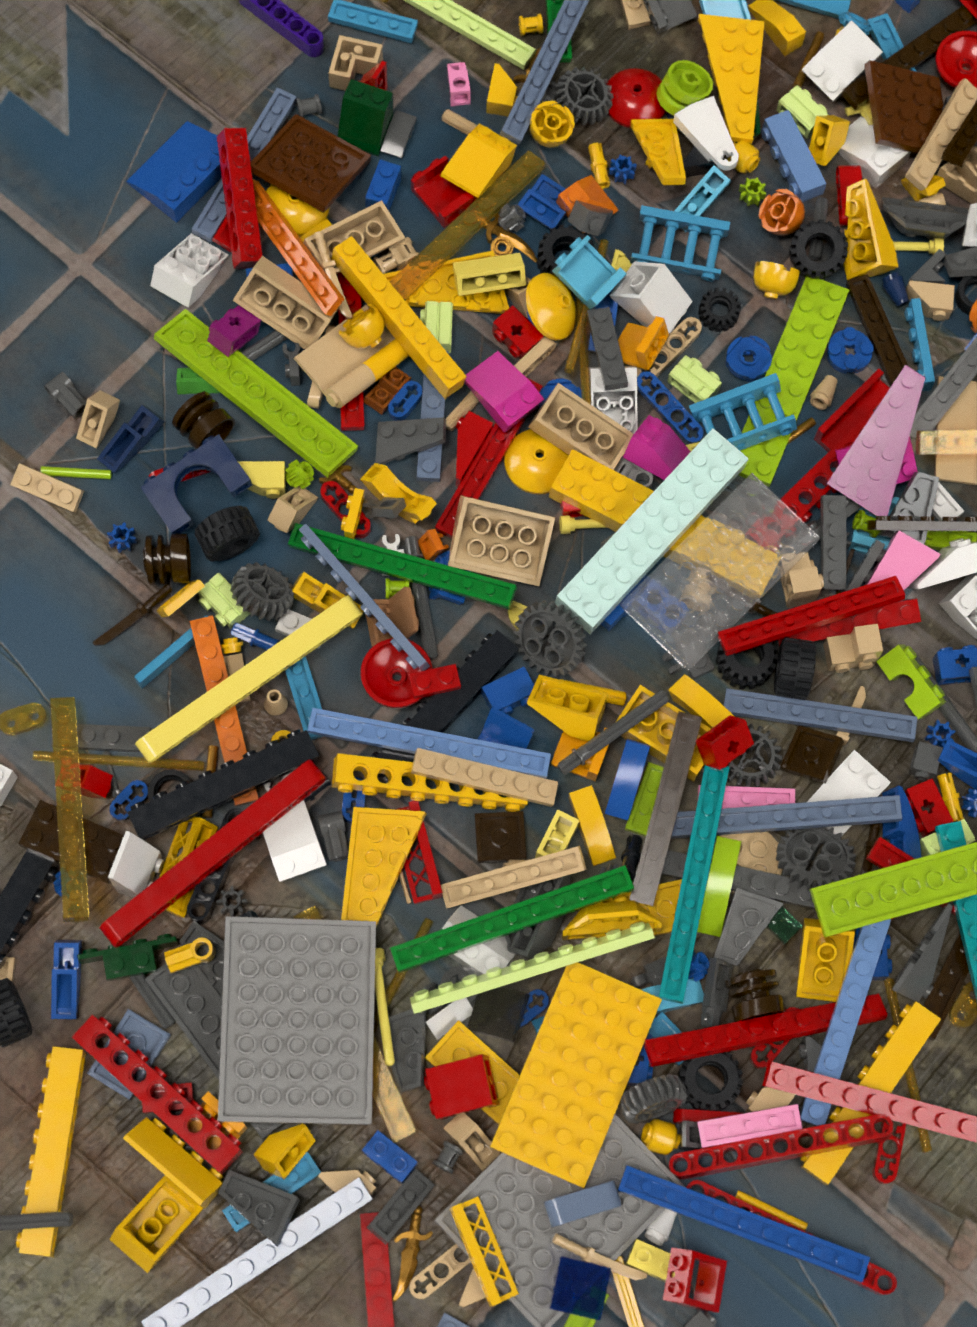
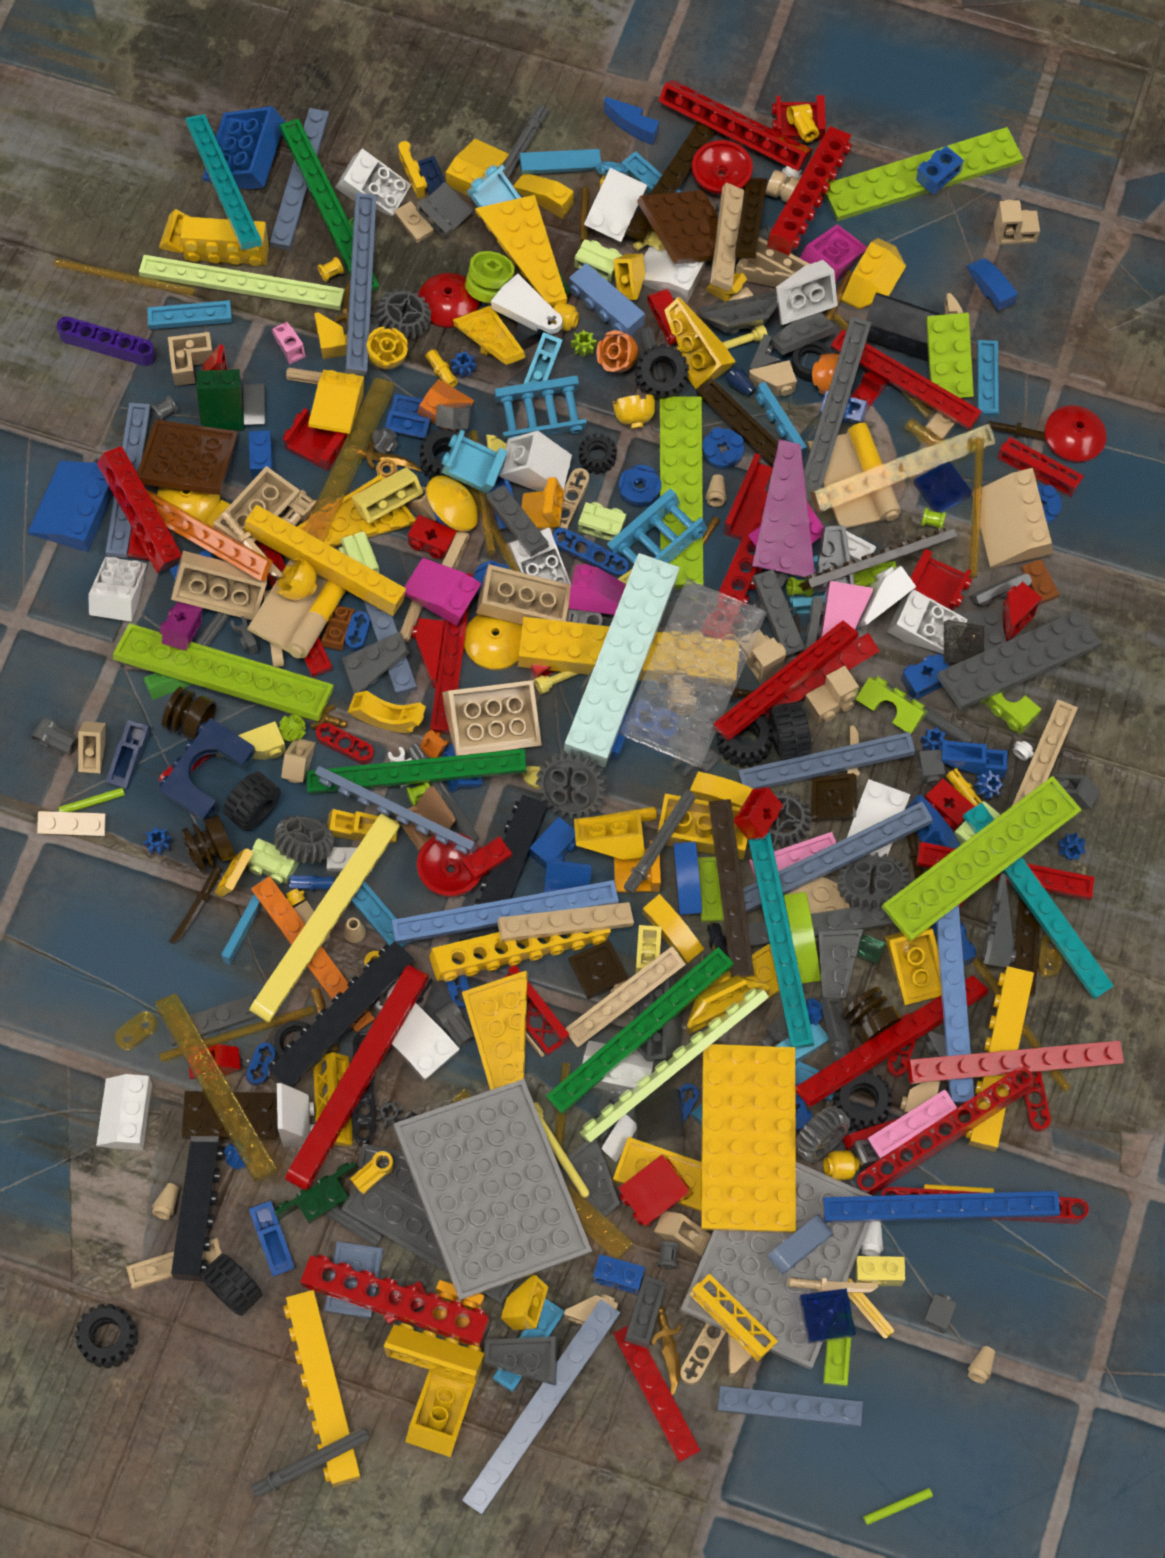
camera: 20 degrees left, 5 degrees down
yellow plate [341,488,365,539] -> none
dark grey plate [362,497,406,519] -> none
red window [663,1247,727,1313] -> none

